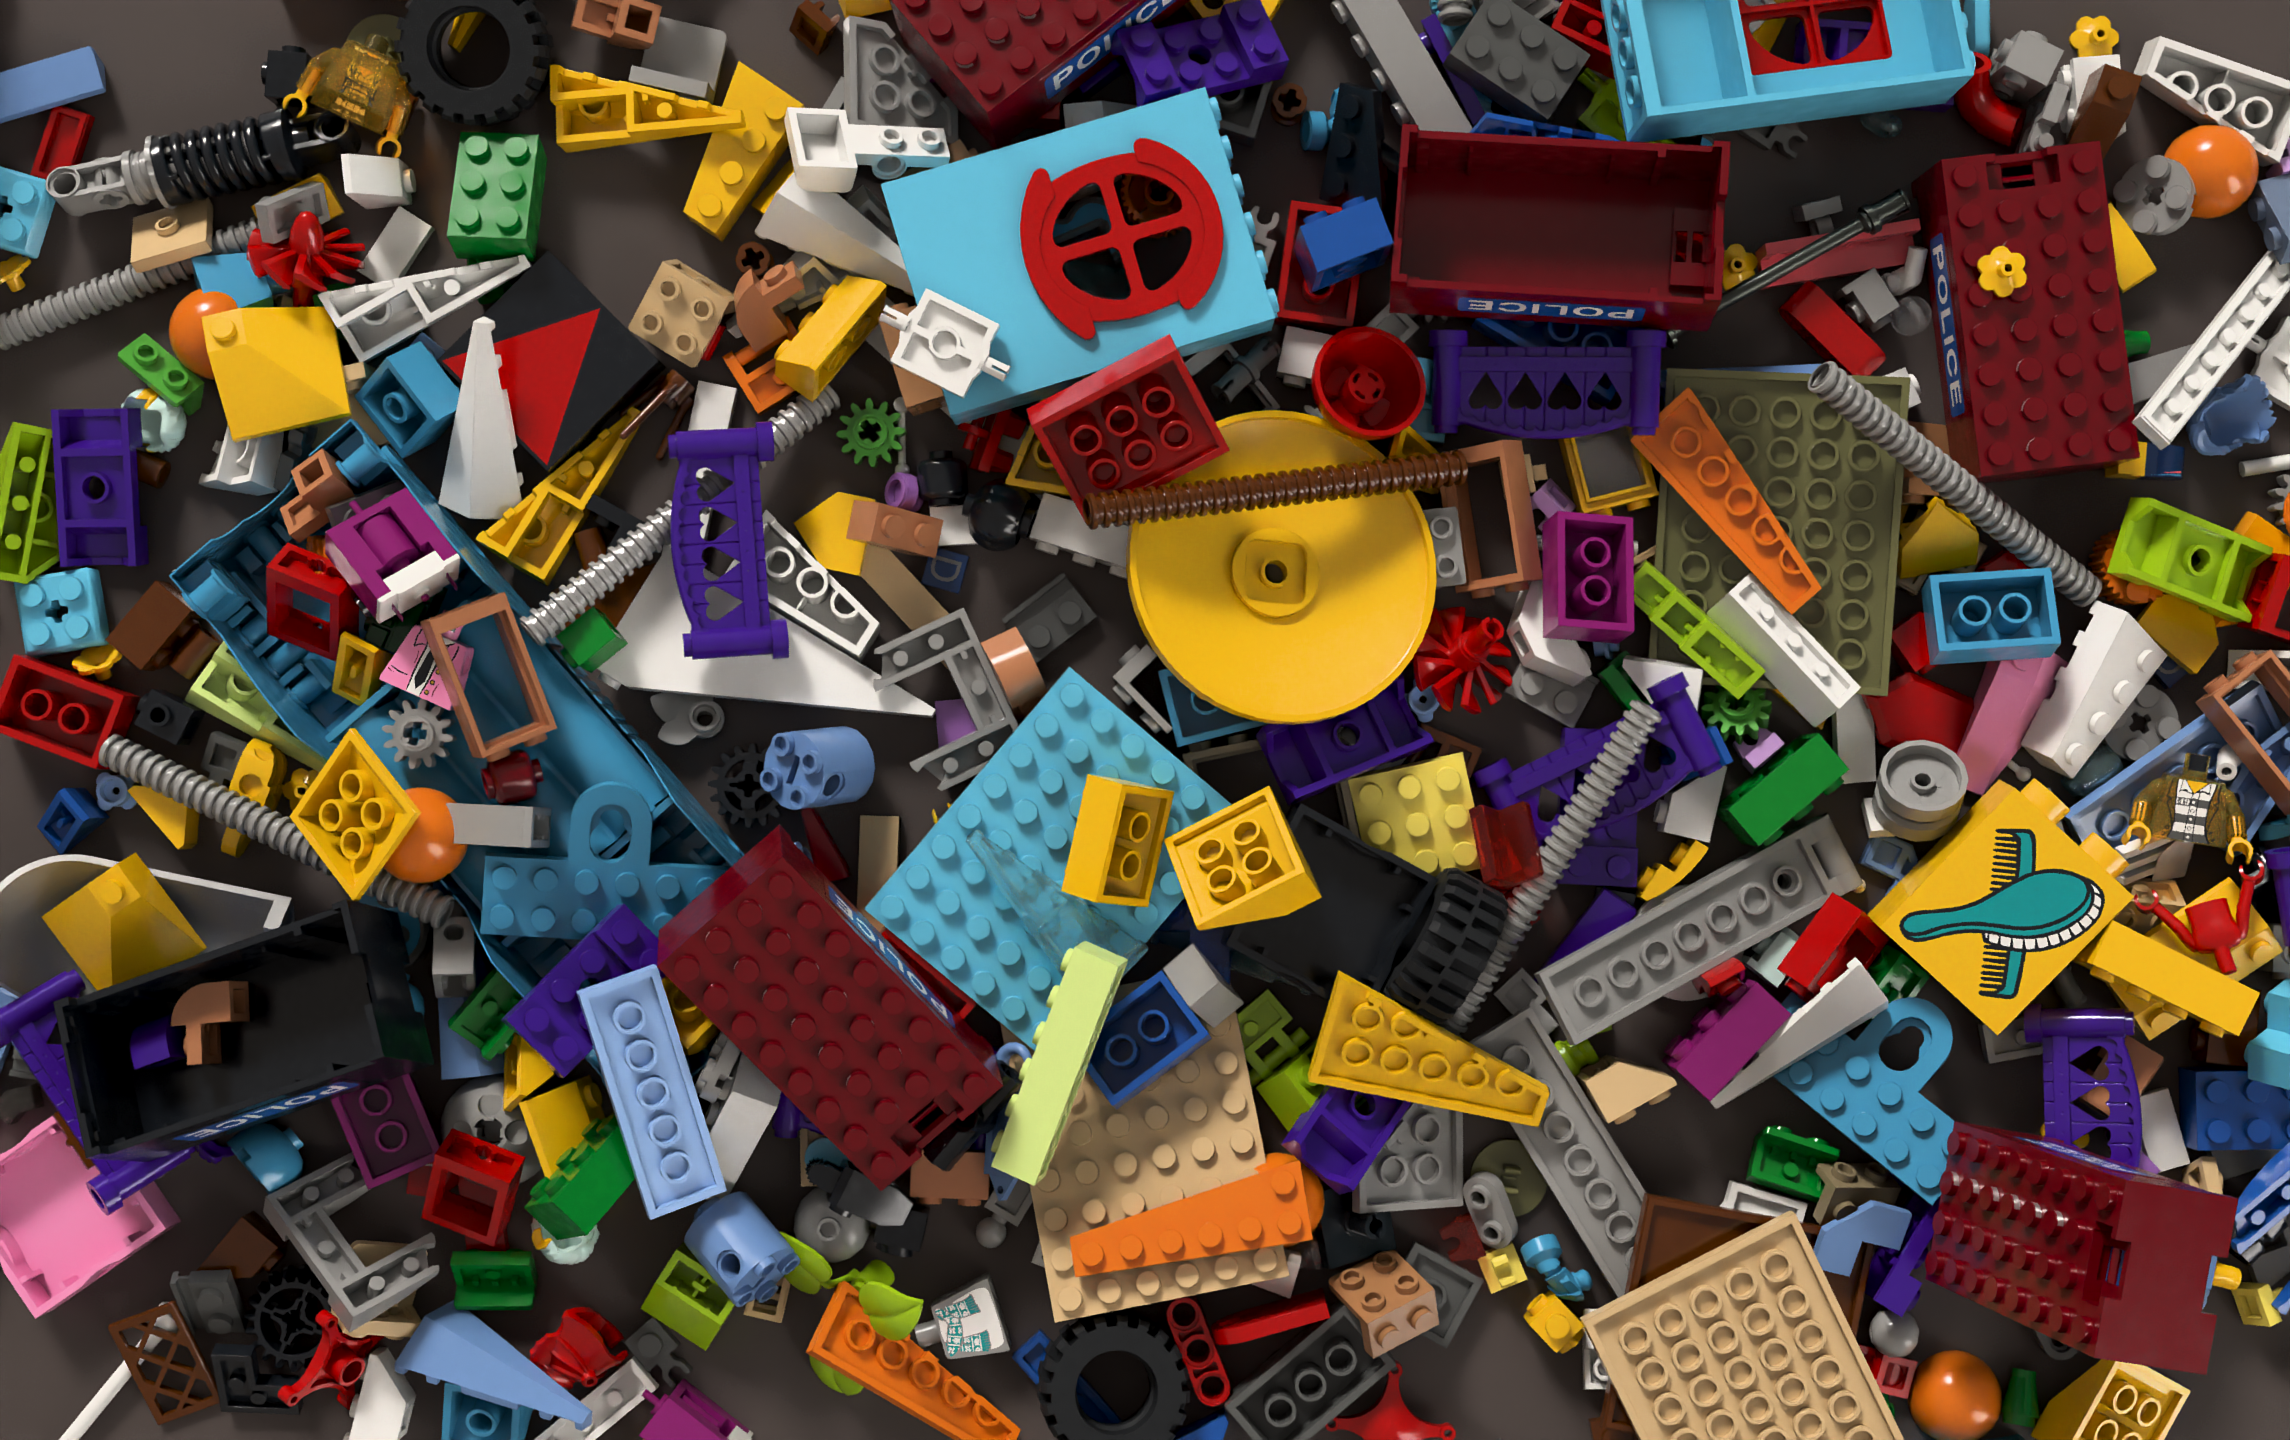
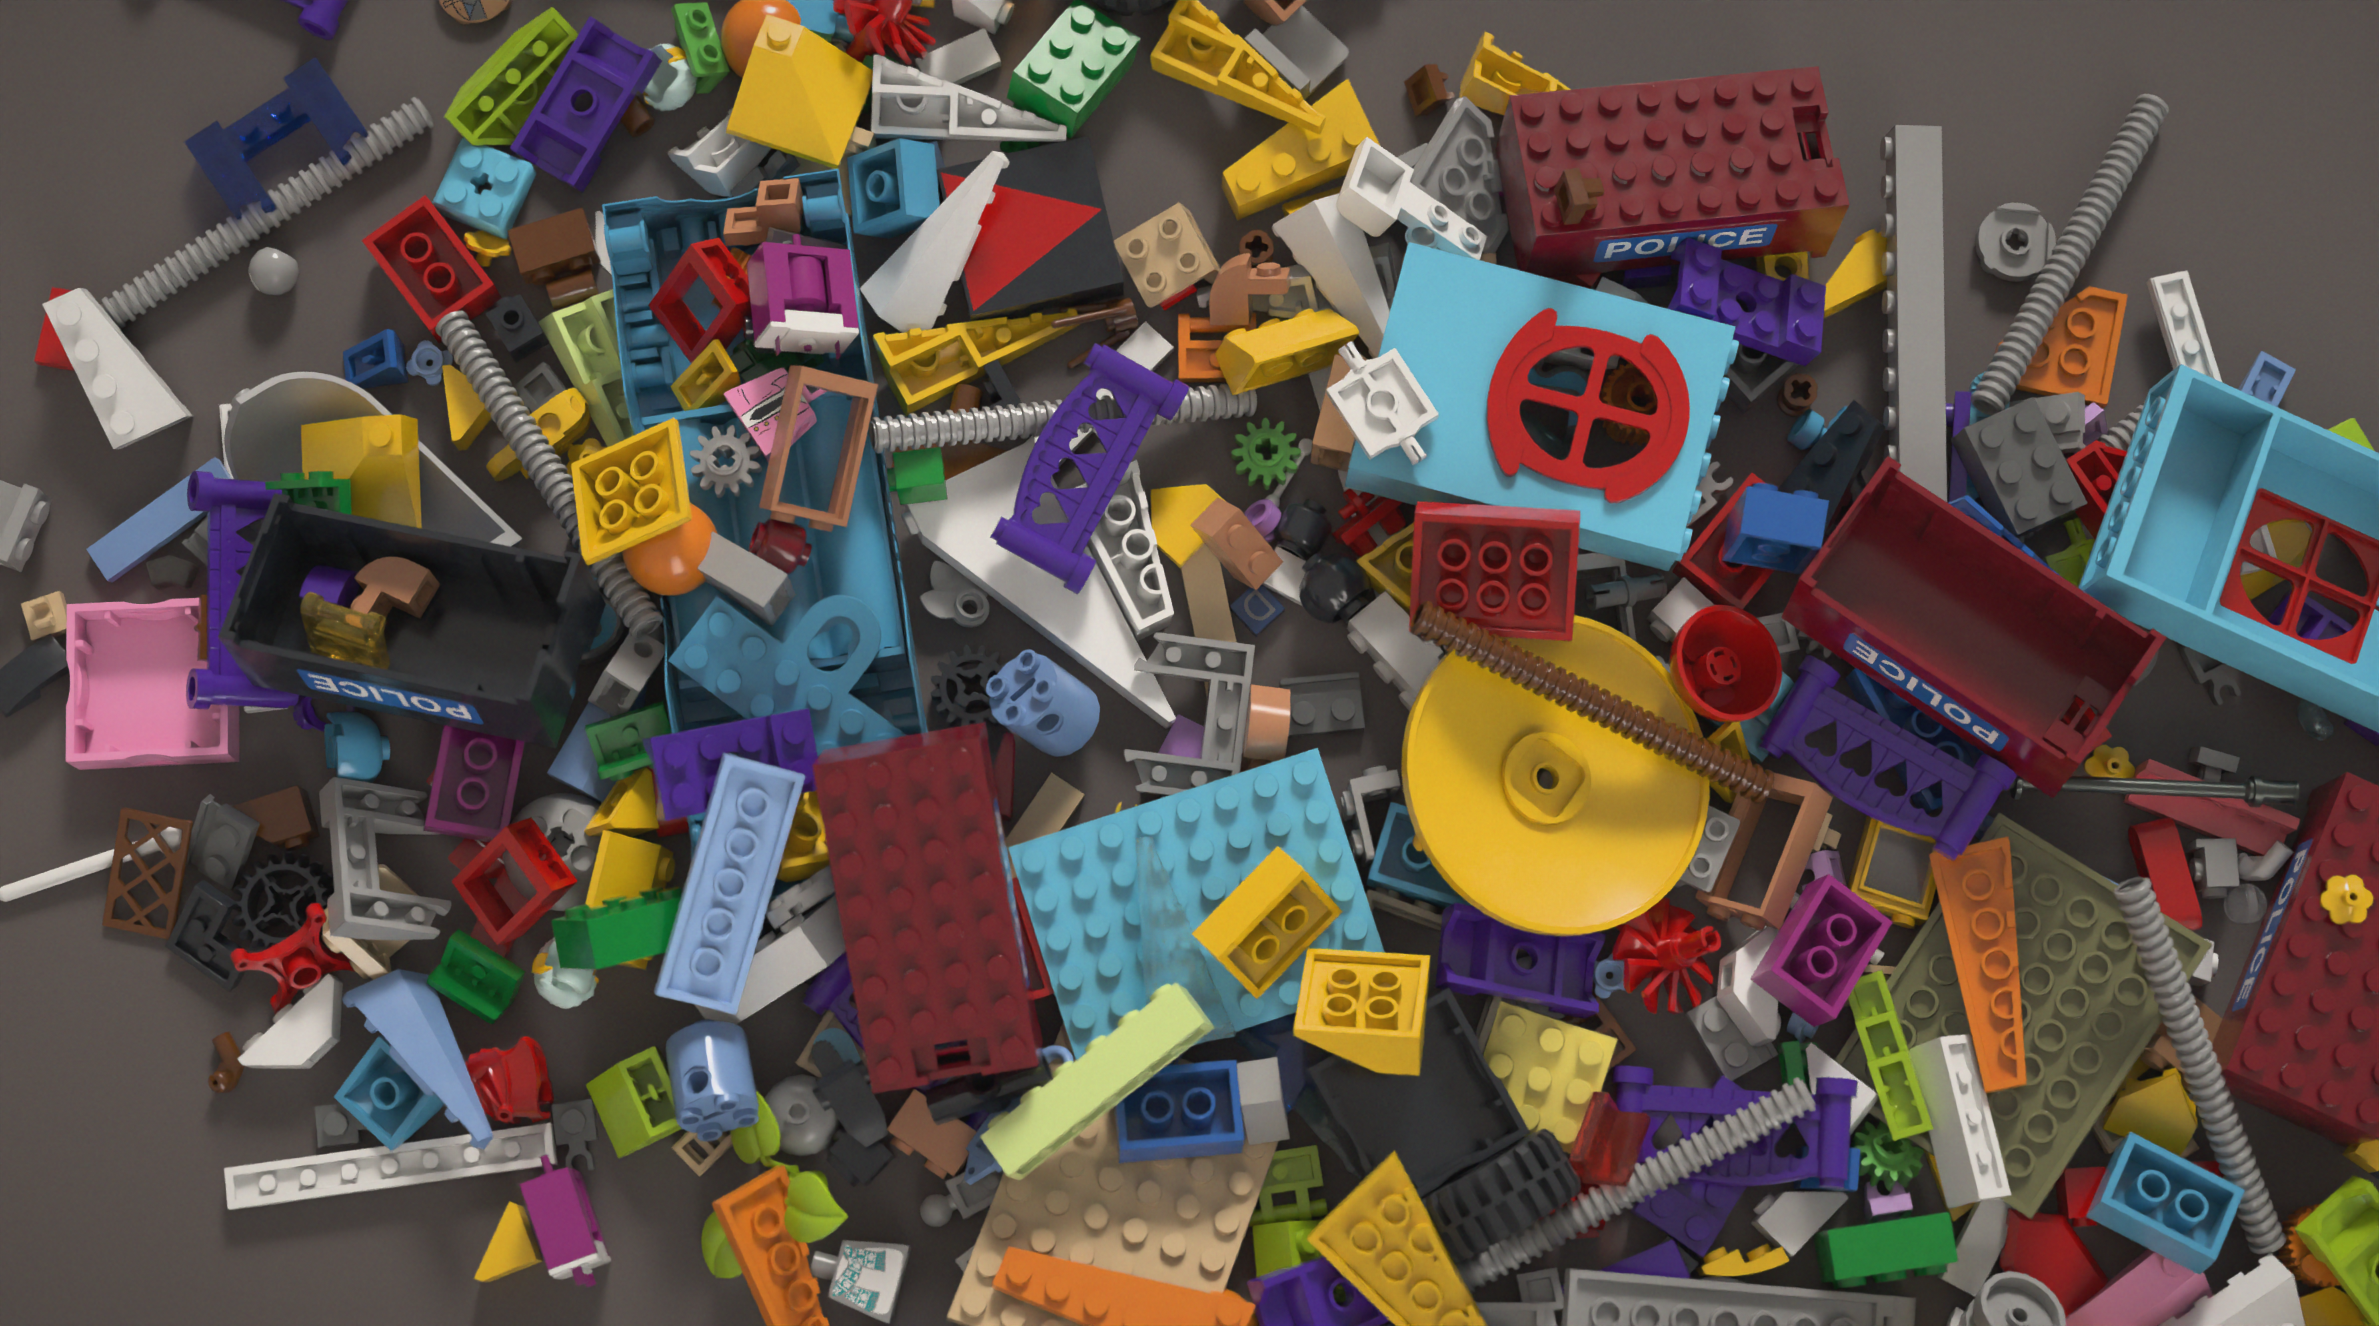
camera: 30 degrees right, 10 degrees down
none -> green bracket [265,471,352,515]
none -> clear yellow plate [301,592,390,670]
none -> reddish brown tile [1554,168,1604,225]

